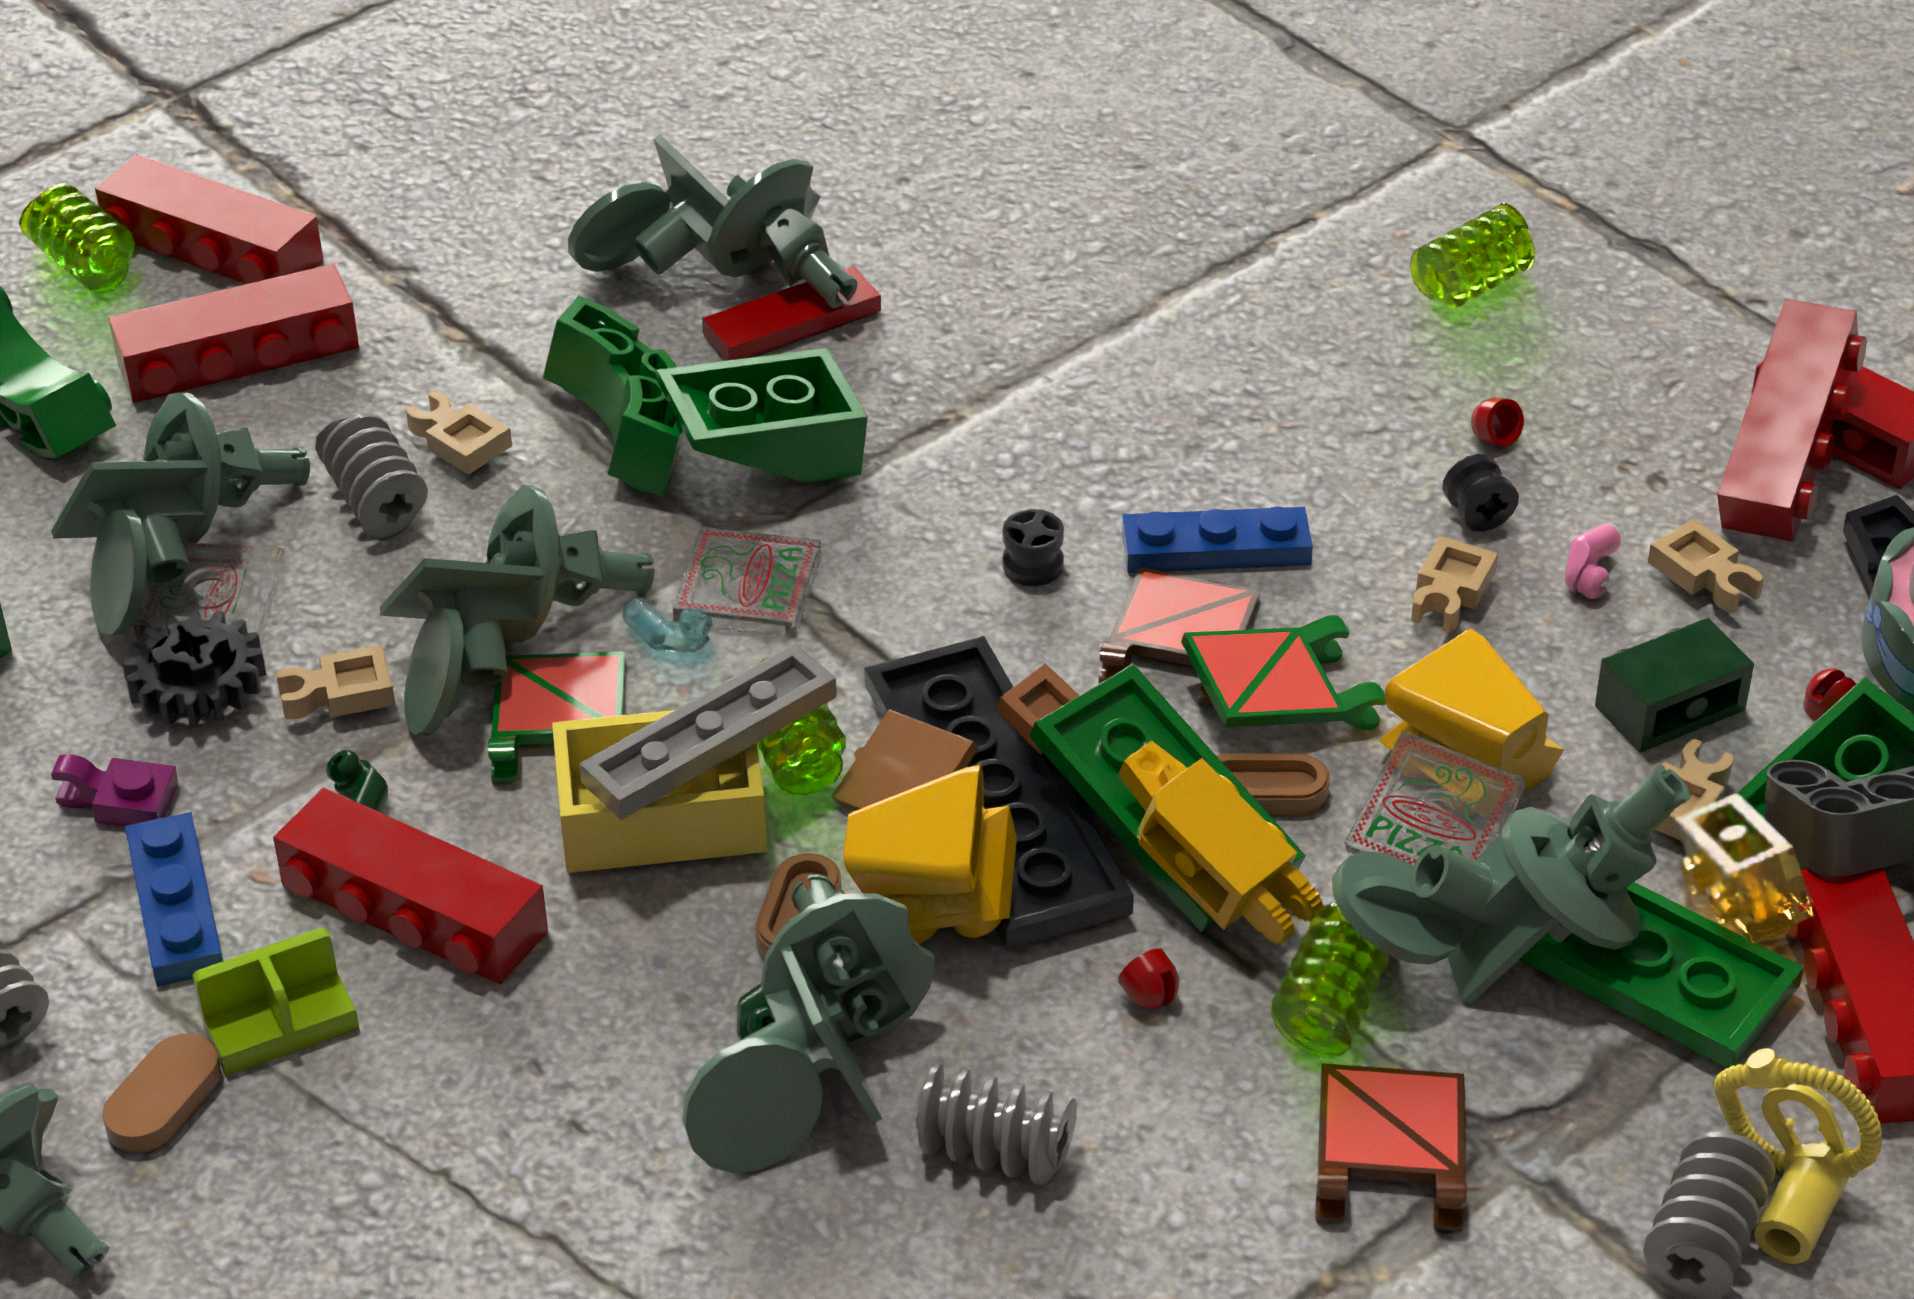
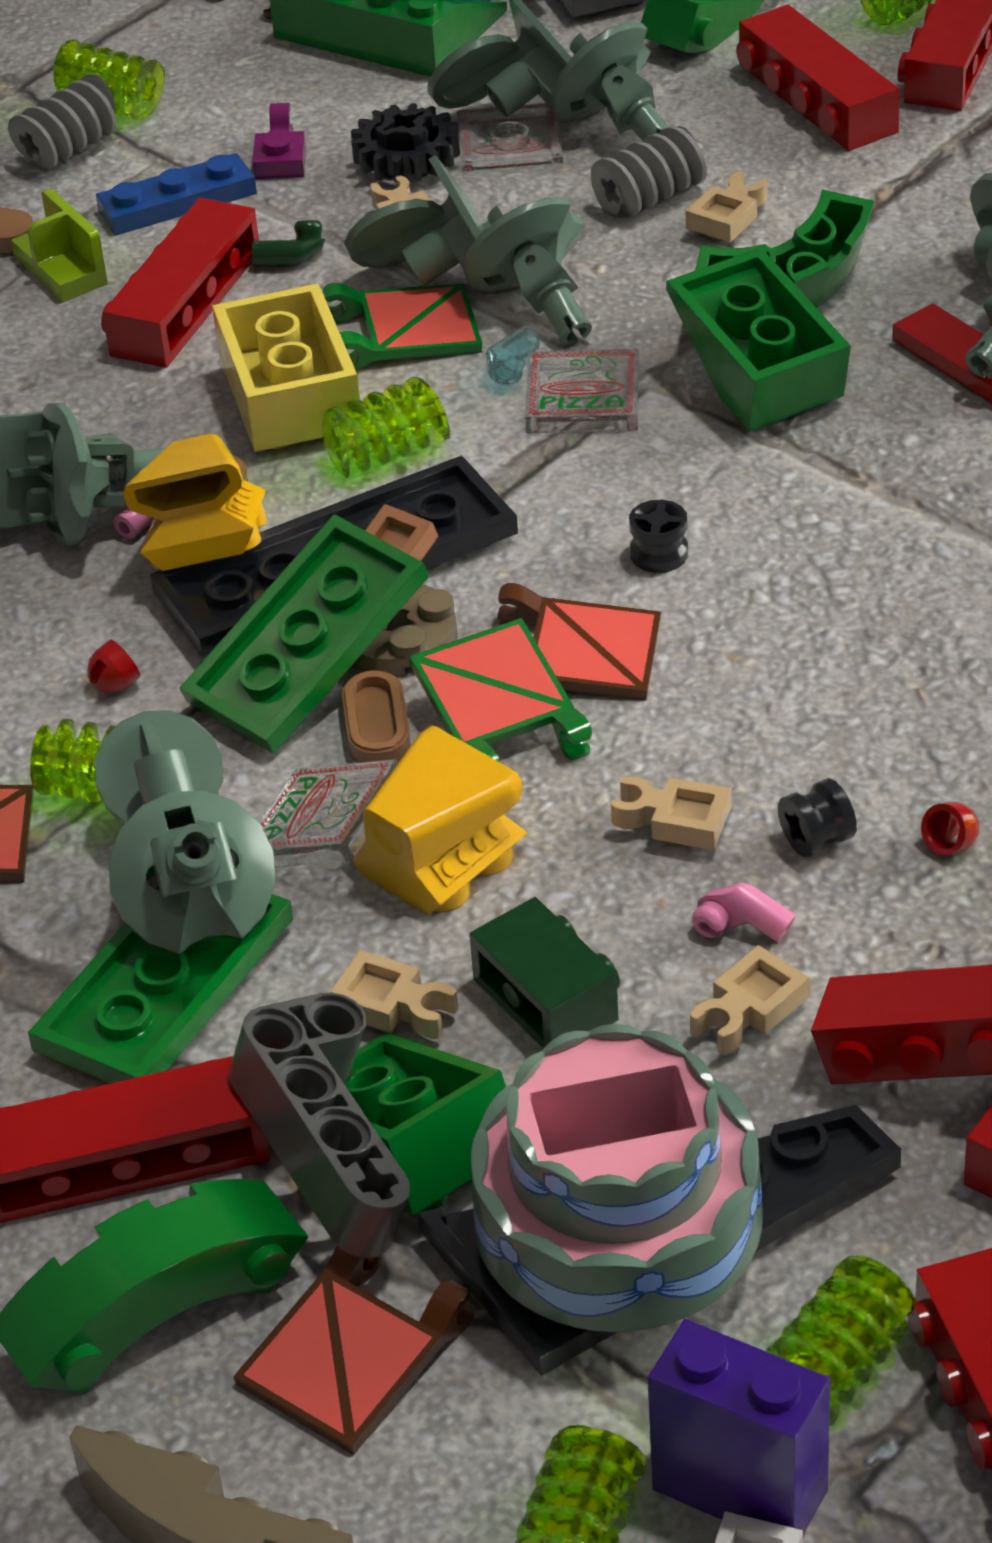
camera: 85 degrees right, 0 degrees up
light grey plate [579,643,837,820] -> none
medium nougat piece [831,709,979,811] -> none
yellow hinge [1118,741,1325,945] -> none
blue plate [1122,506,1313,573] -> none
clear yellow brick [1675,793,1813,944] -> none

